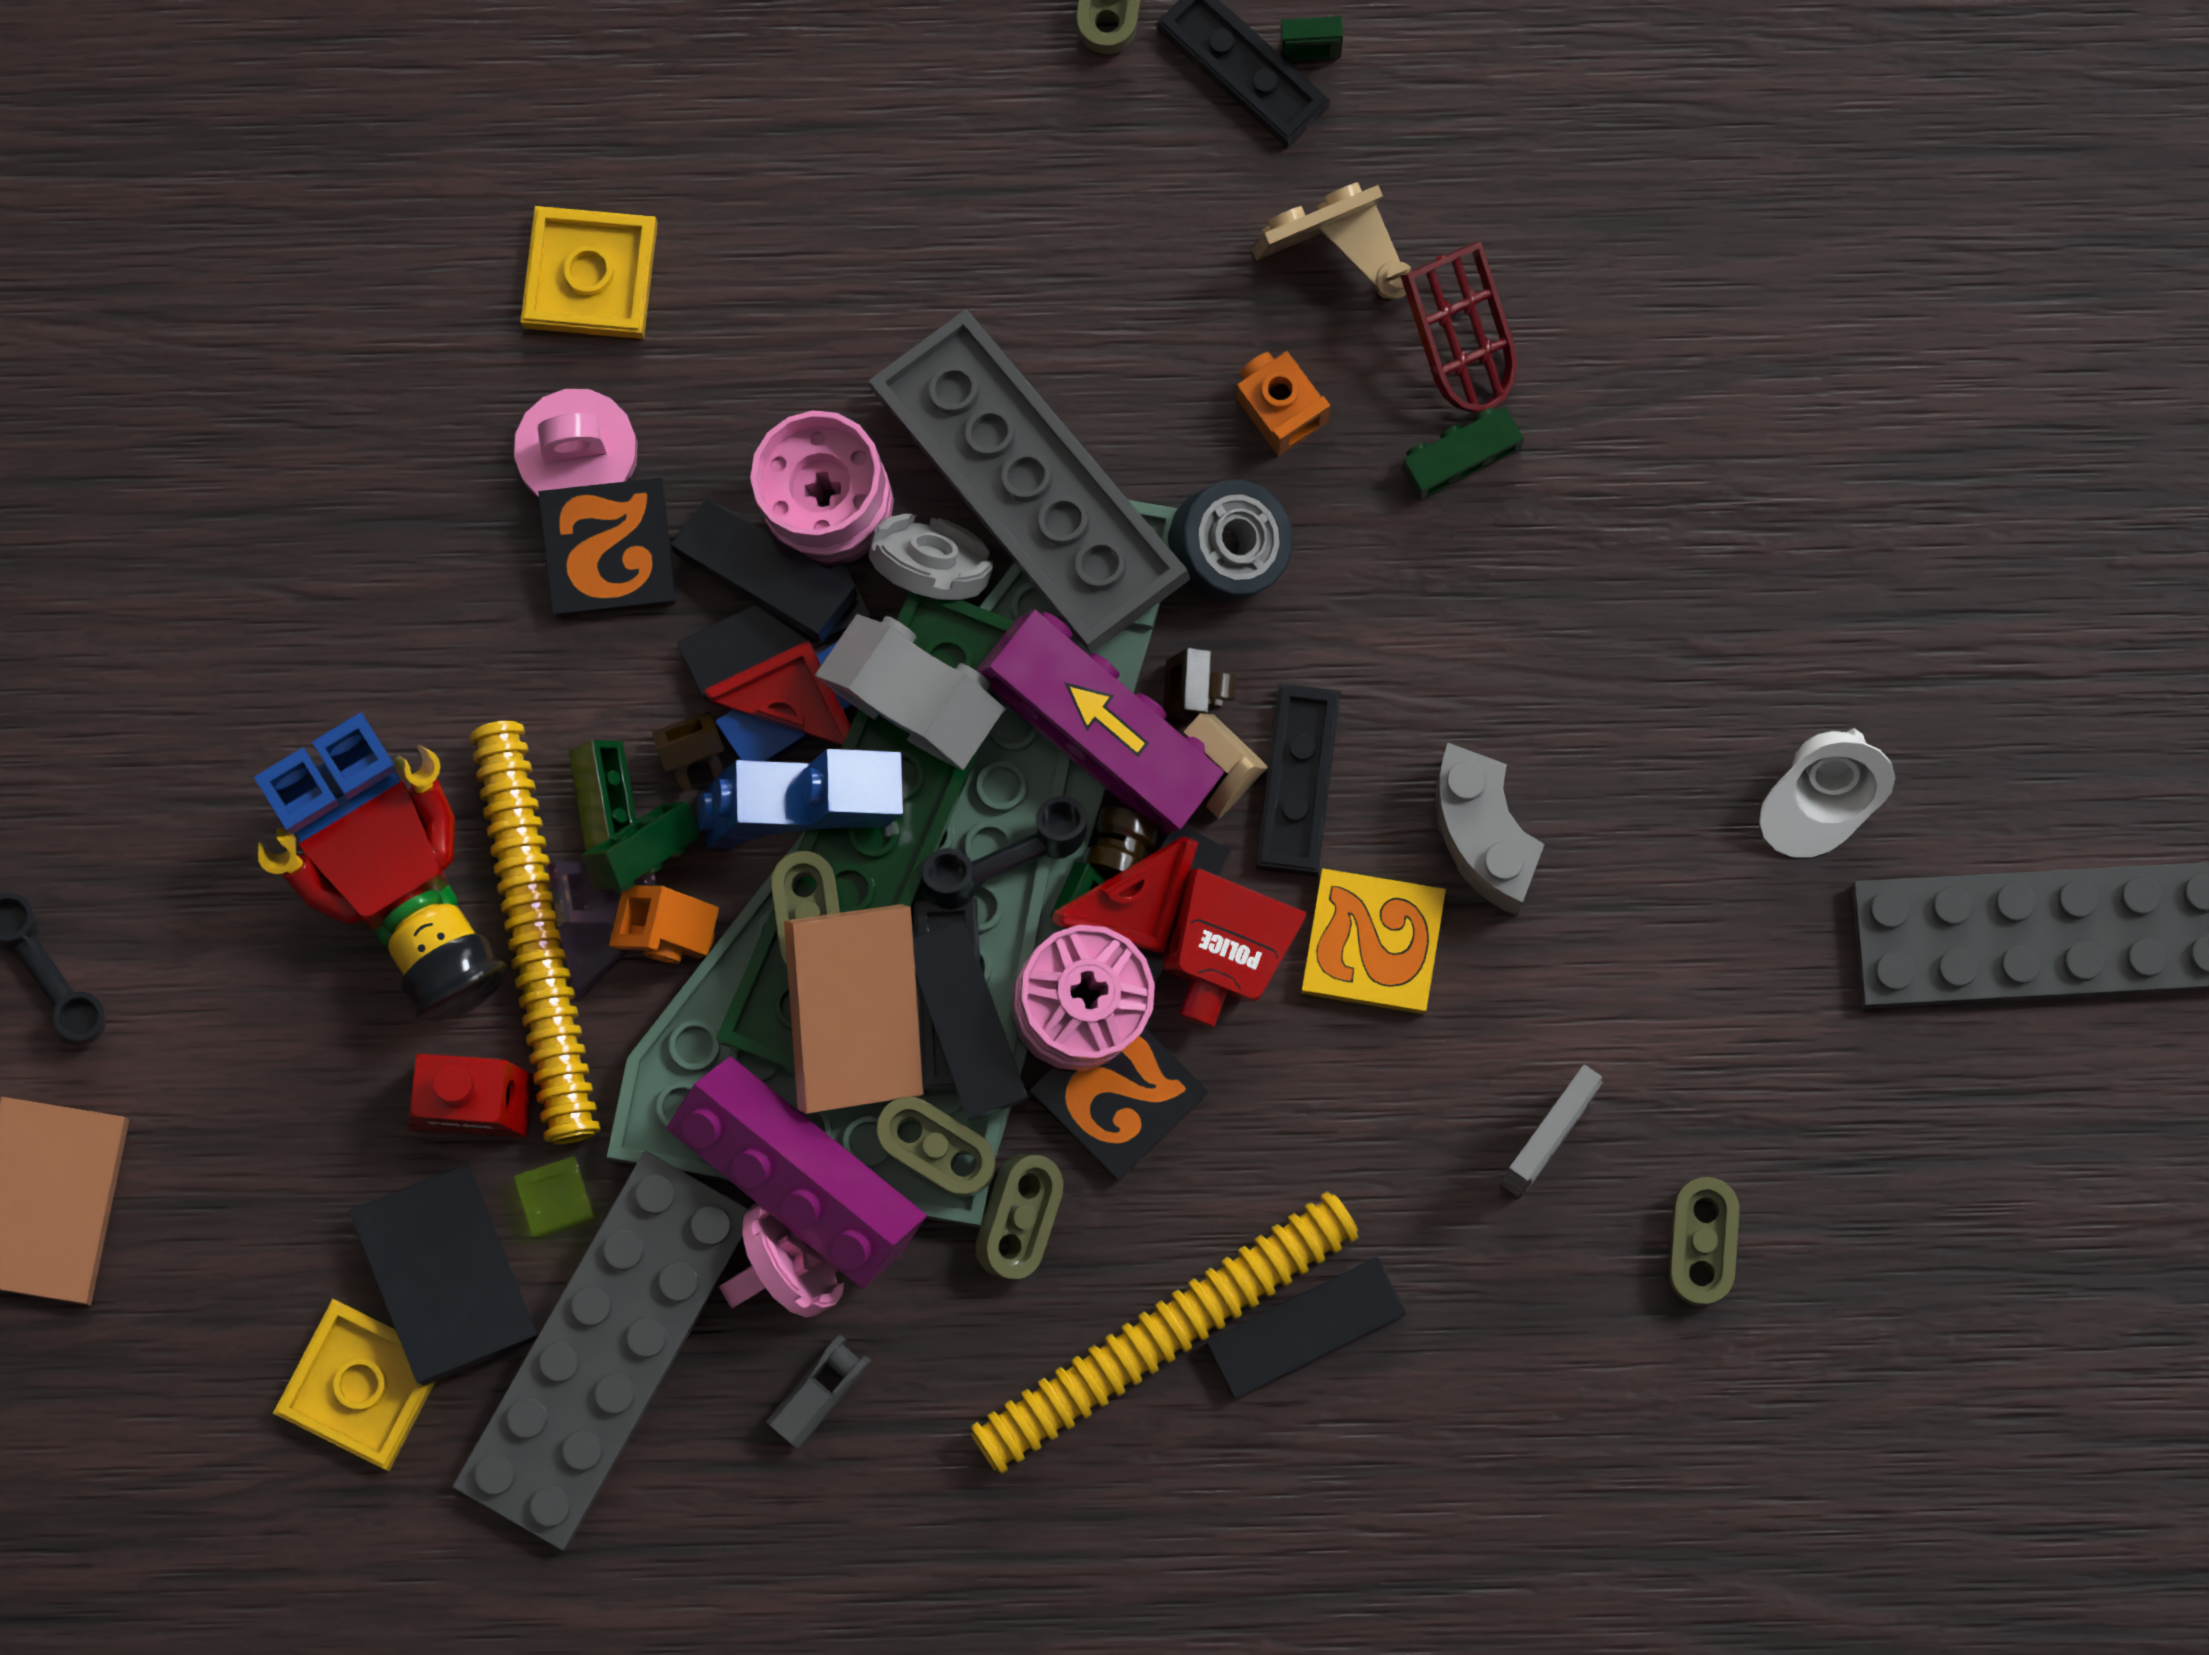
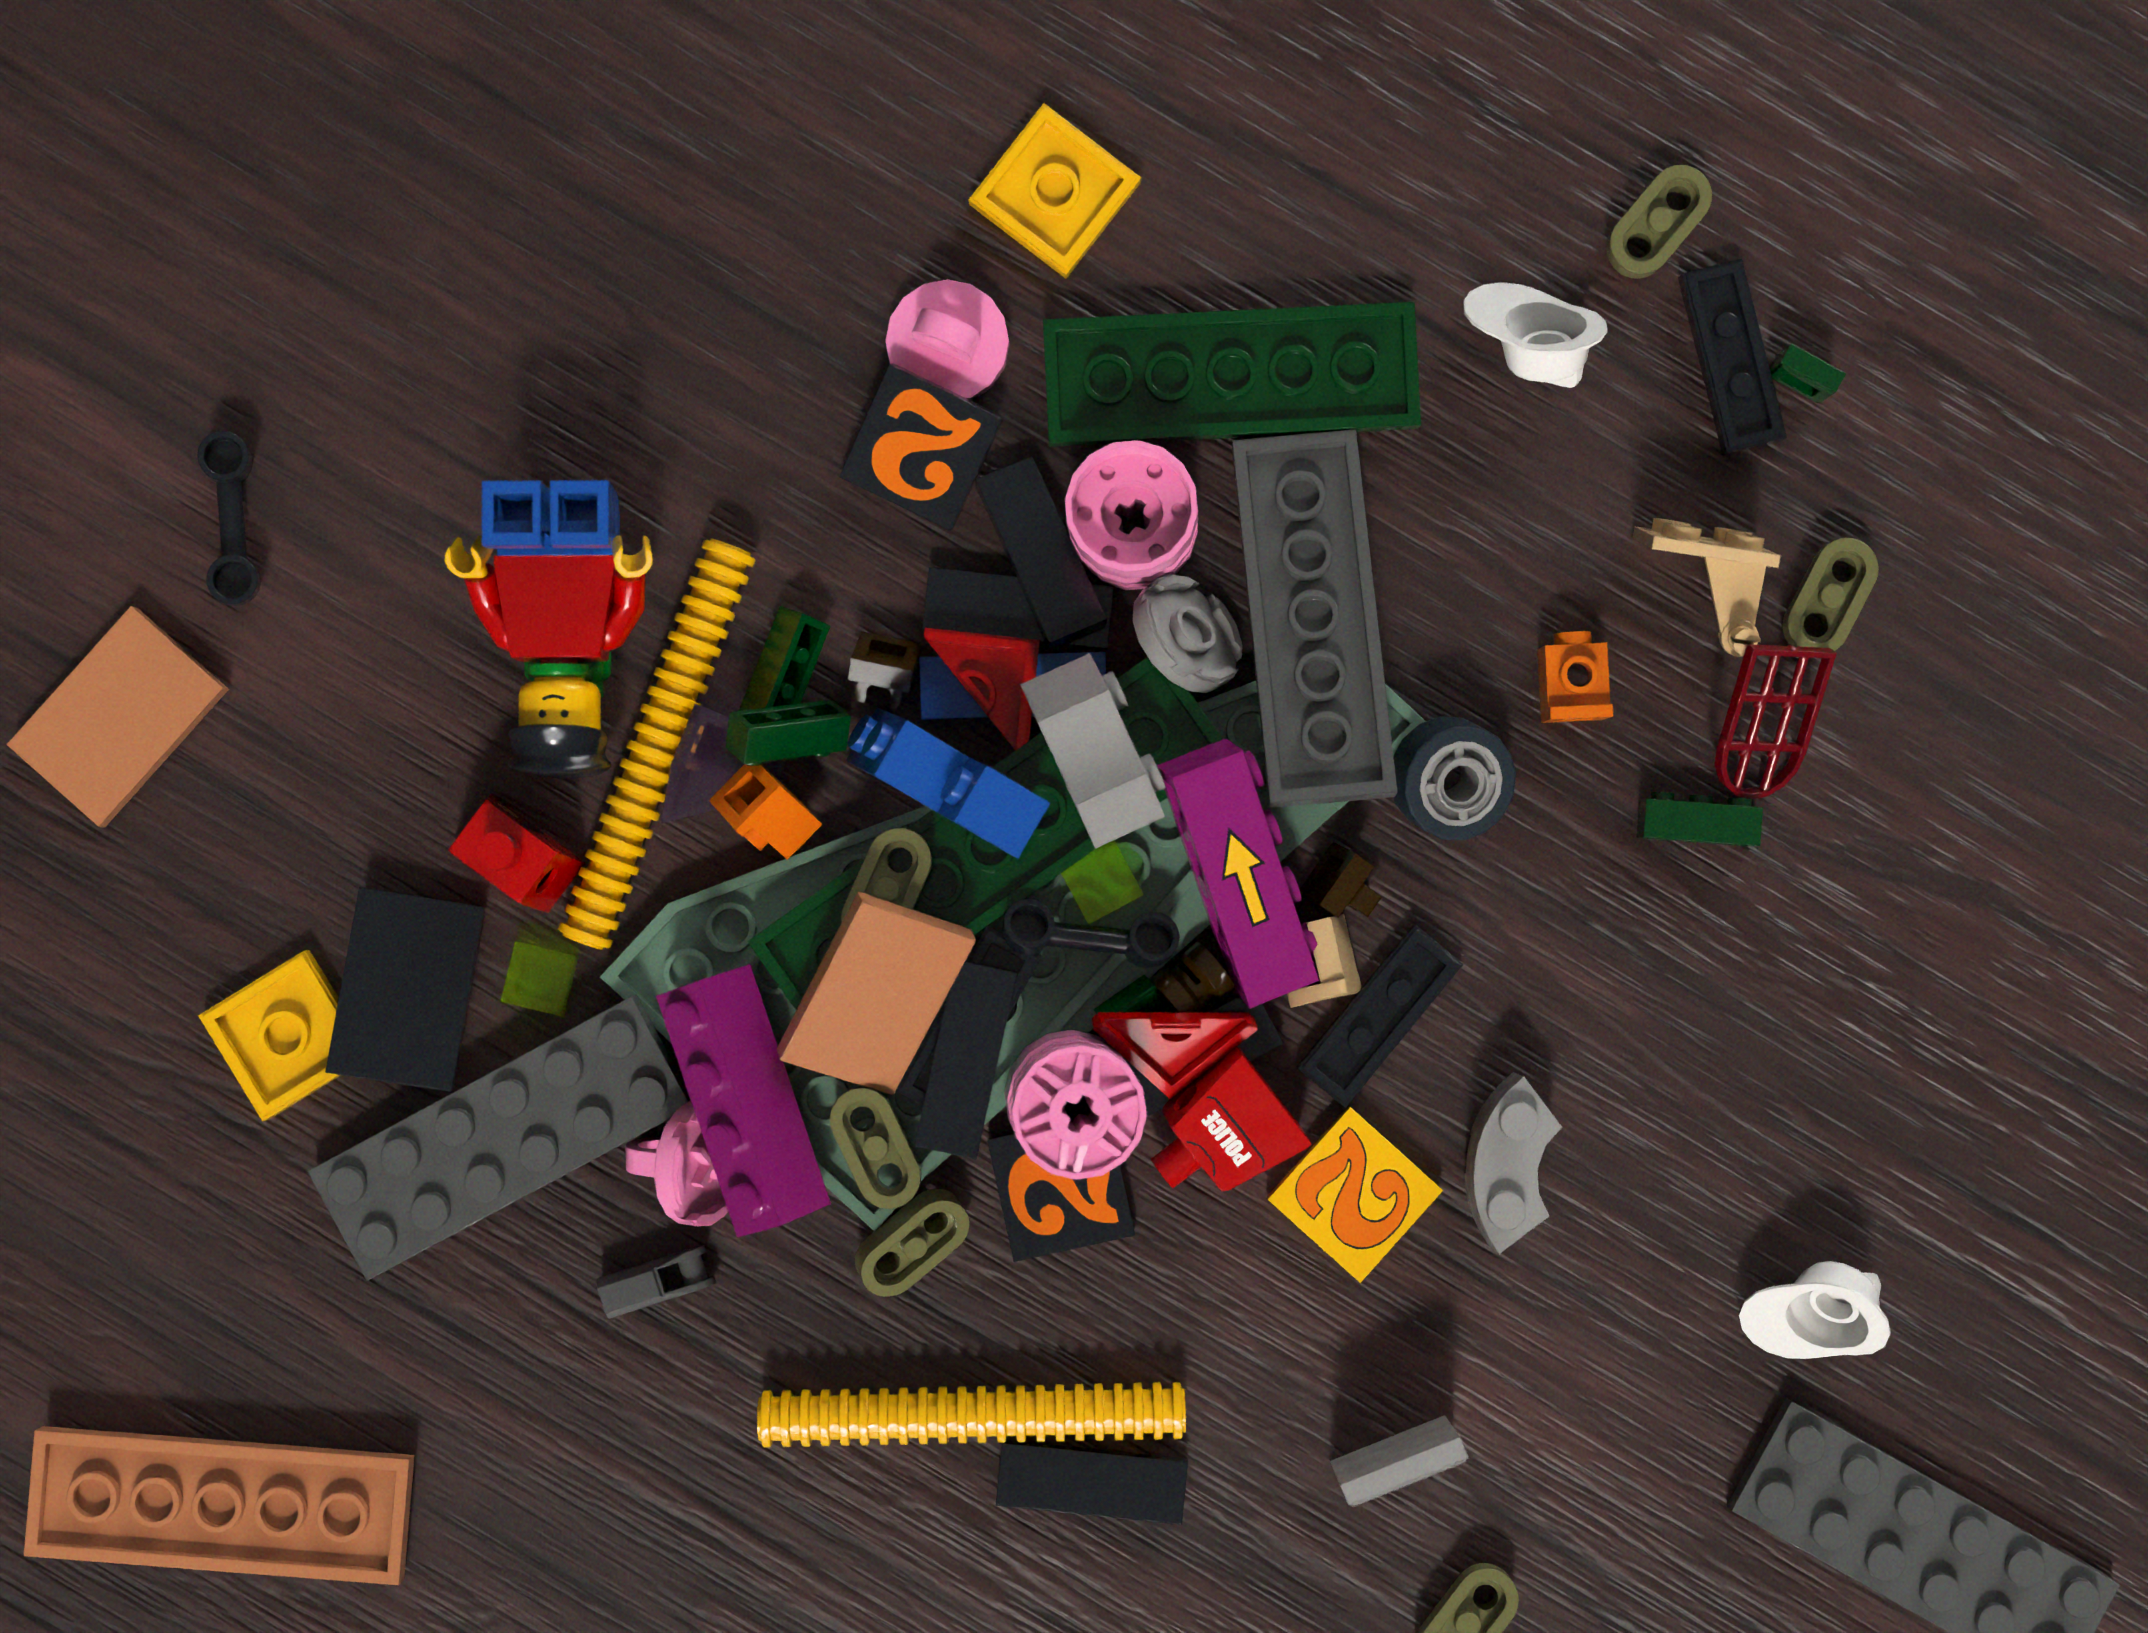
camera: 30 degrees right, 10 degrees up
none -> dark green plate [1043,302,1421,447]
none -> clear neon green tile [1061,840,1144,924]
none -> white piece [1463,282,1607,388]
none -> olive plate [1782,538,1879,651]

